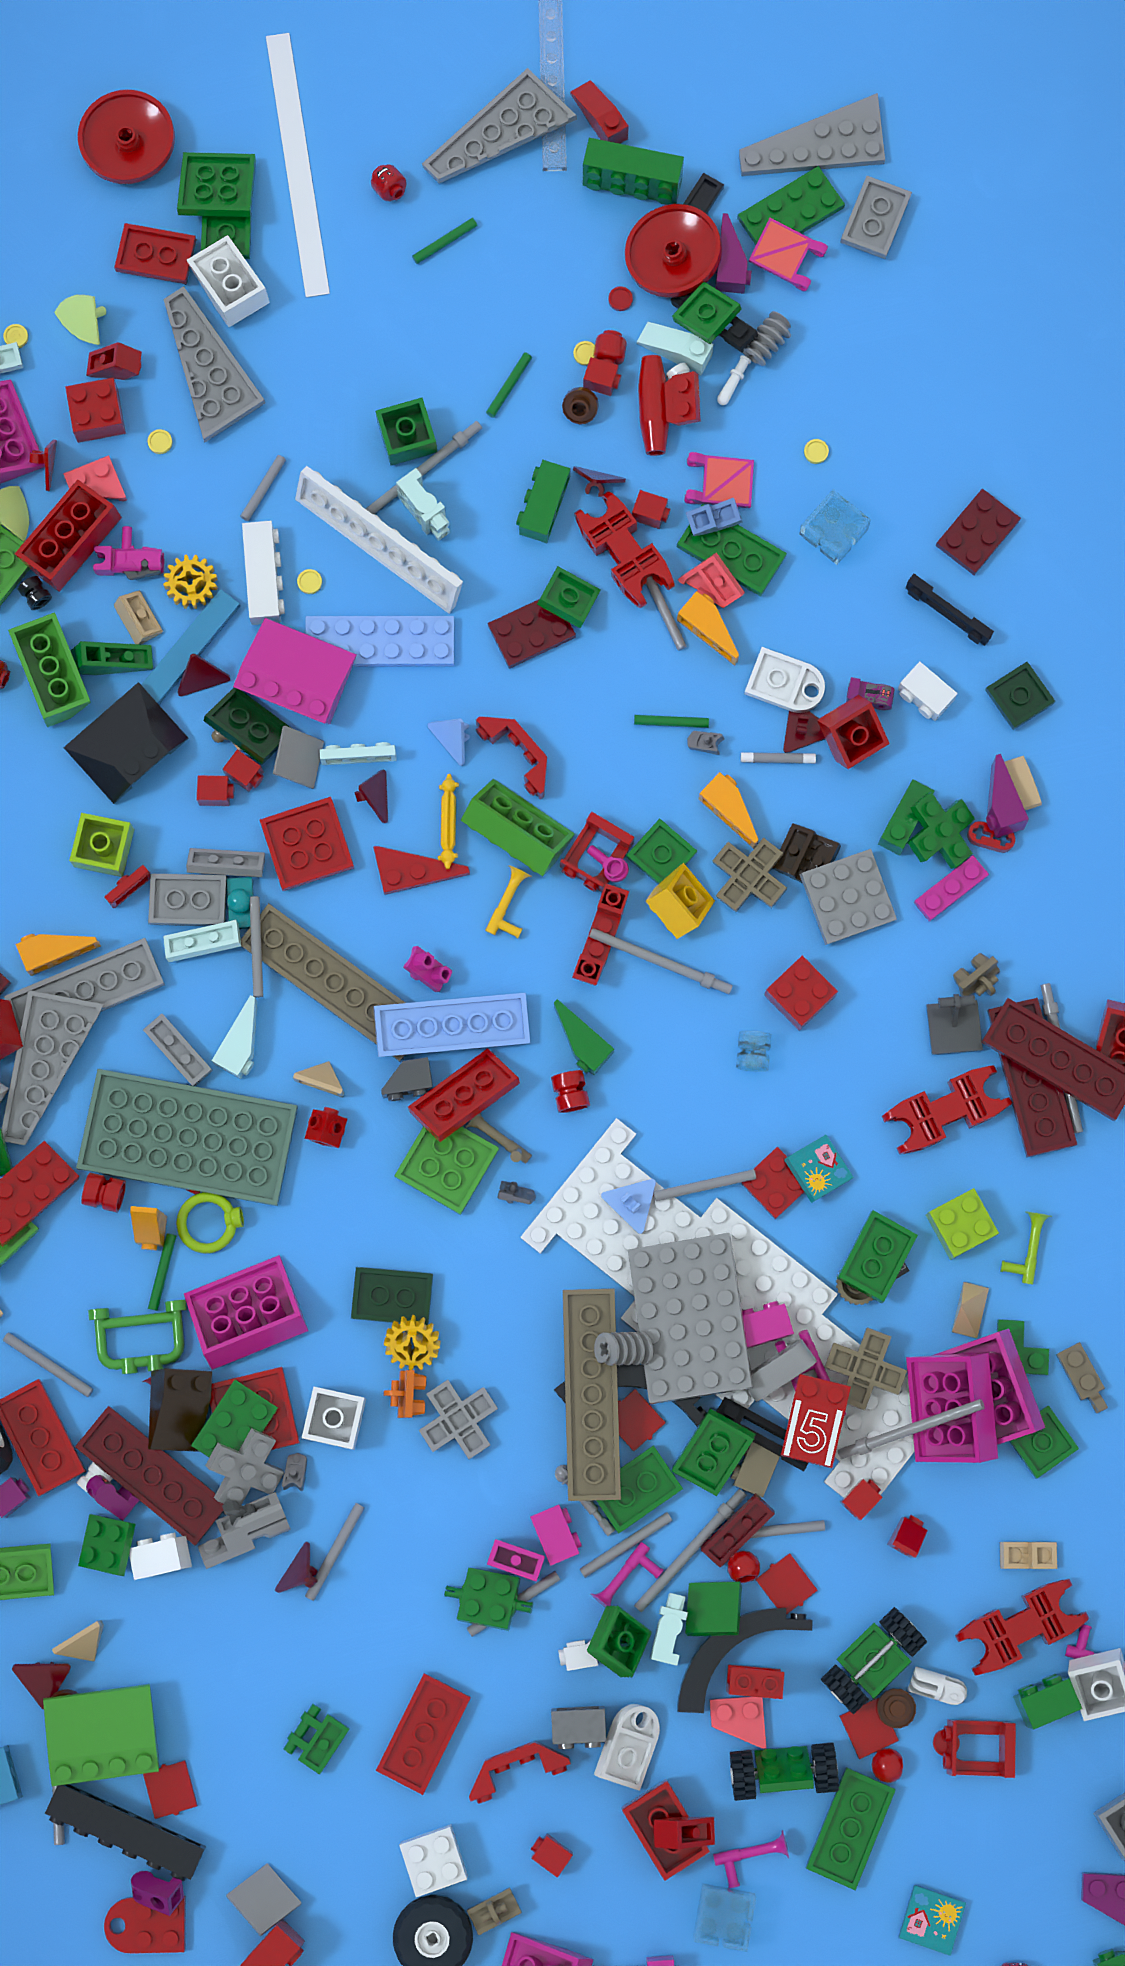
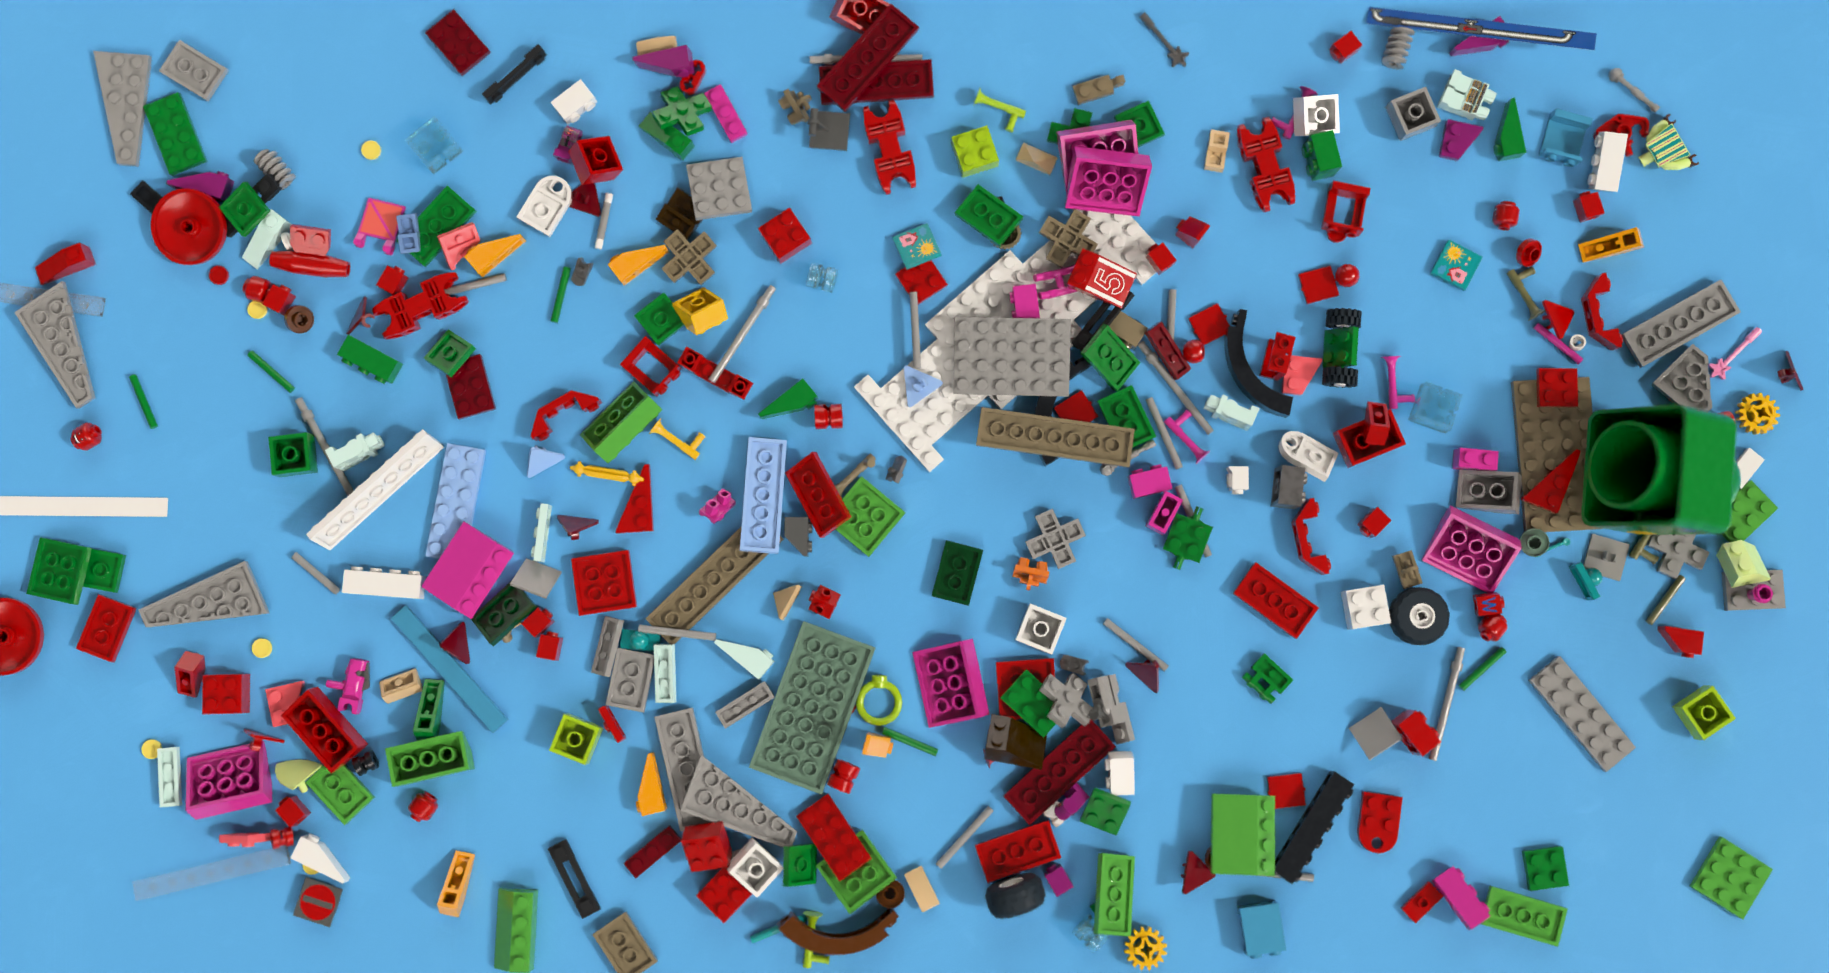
camera: 80 degrees left, 5 degrees up
tan slope [52,1620,104,1661] -> none
yellowish green shield [54,294,106,345] -> none
black slope [63,682,189,804] -> none
bright green bar [88,1300,187,1374] -> none
magenta leg [131,1871,184,1916] -> none
yellow gear [163,555,218,609] -> none
white slope [187,235,270,327] -> none
light yellow piece [297,569,322,594] -> none
yellow gear [384,1315,441,1370] -> none
green brick [583,138,684,205] -> none
dark pink plate [587,845,629,882] -> none
green brick [587,1605,652,1678] -> none
light grey piece [594,1332,653,1366] -> none
green tile [685,1582,742,1636] -> none
white piece [717,355,751,406] -> none
light grey beam [747,1339,817,1402] -> none
flag [748,218,828,291] -> none
green plate [805,1767,896,1891] -> none
plate [821,1607,927,1715] -> none
light grey bar [838,1399,985,1459] -> none
reddish brown plate [877,1688,916,1728] -> none
white arm [908,1667,967,1705] -> none
dark green plate [985,661,1056,730] -> none

